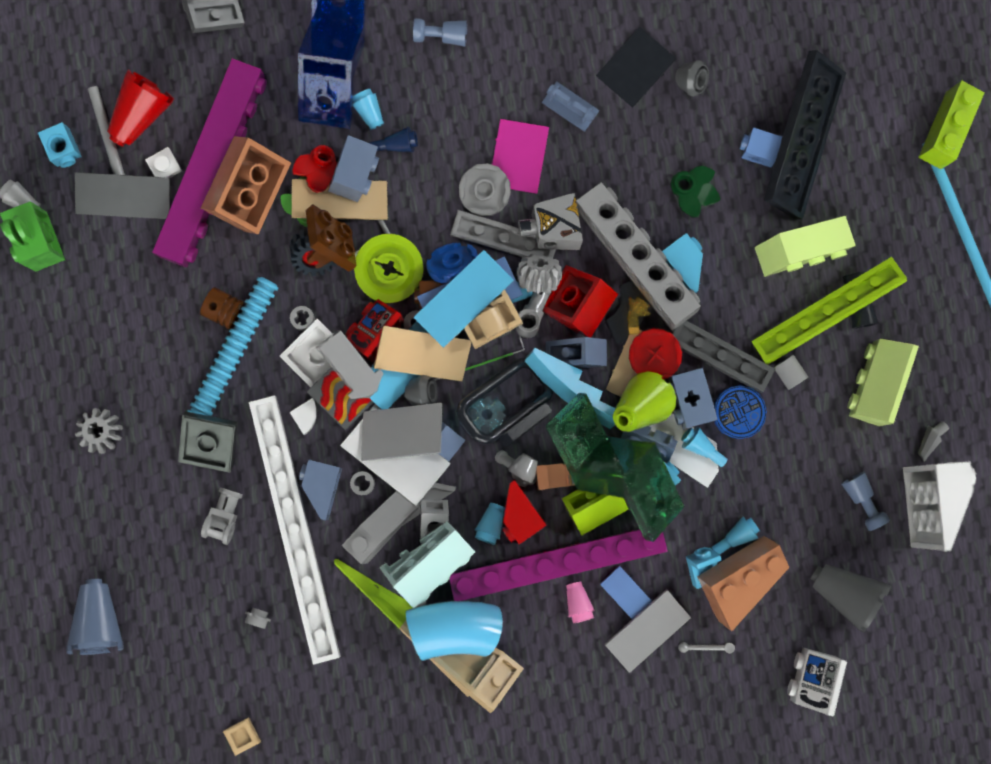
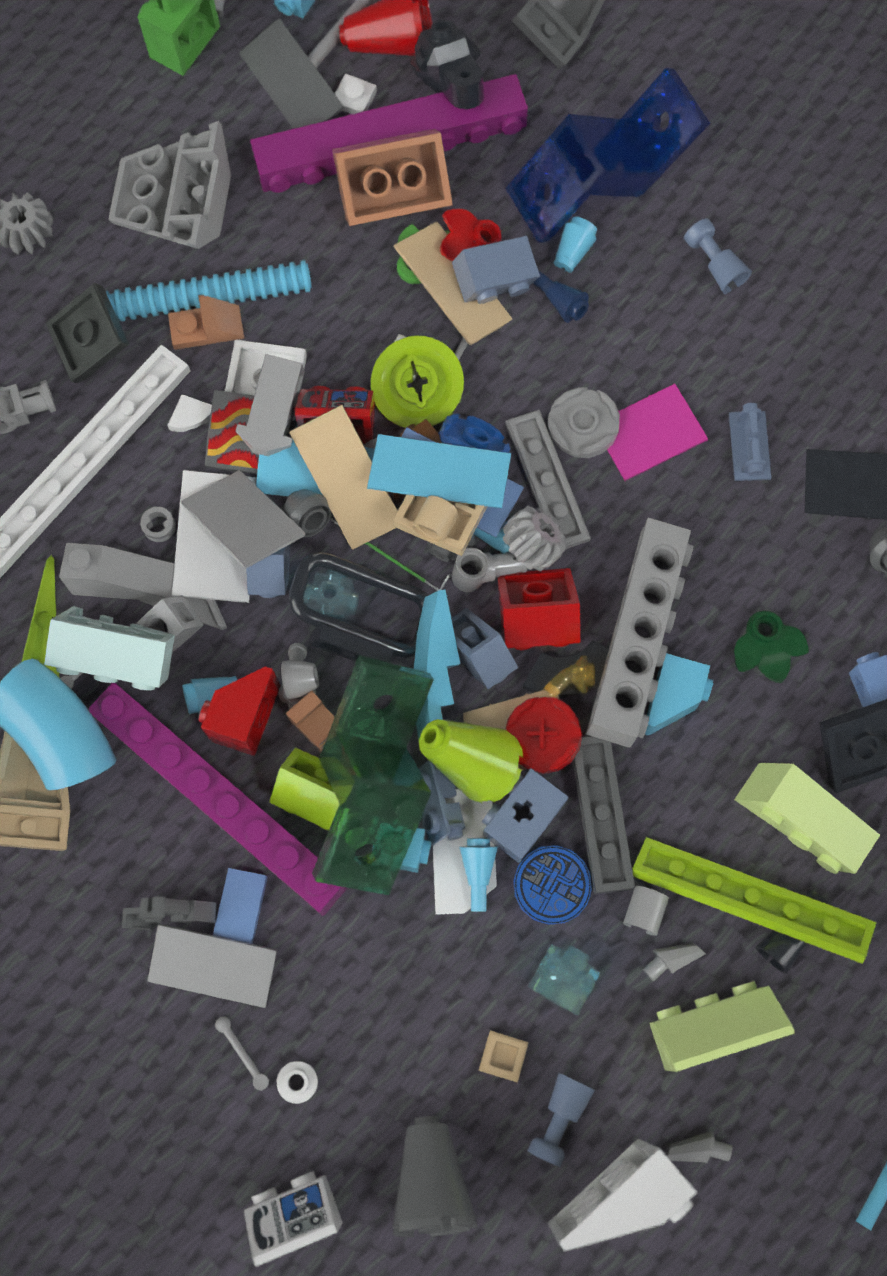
camera: 55 degrees right, 10 degrees down
reddish brown piece [200,287,244,330] -> none
reddish brown plate [290,204,357,276] -> none
light grey bush [290,306,315,331] -> none
sand blue slope [299,460,342,520] -> none
light grey torso [518,193,583,250] -> none
bright pink cone [566,582,595,623] -> none
medium azure bracket [686,547,721,589] -> none
nougat wedge [697,536,789,631] -> none
medium azure cone [712,516,760,554] -> none
none -> light grey wedge [108,121,231,249]
none -> dark grey piece [122,897,217,931]
none -> nougat slope [168,295,244,350]
none -> white plate [277,1061,318,1103]
none -> black piece [410,20,484,109]
none -> tan tile [479,1031,529,1082]
none -> clear light blue brick [528,944,601,1016]
none -> light grey bar [643,943,705,981]

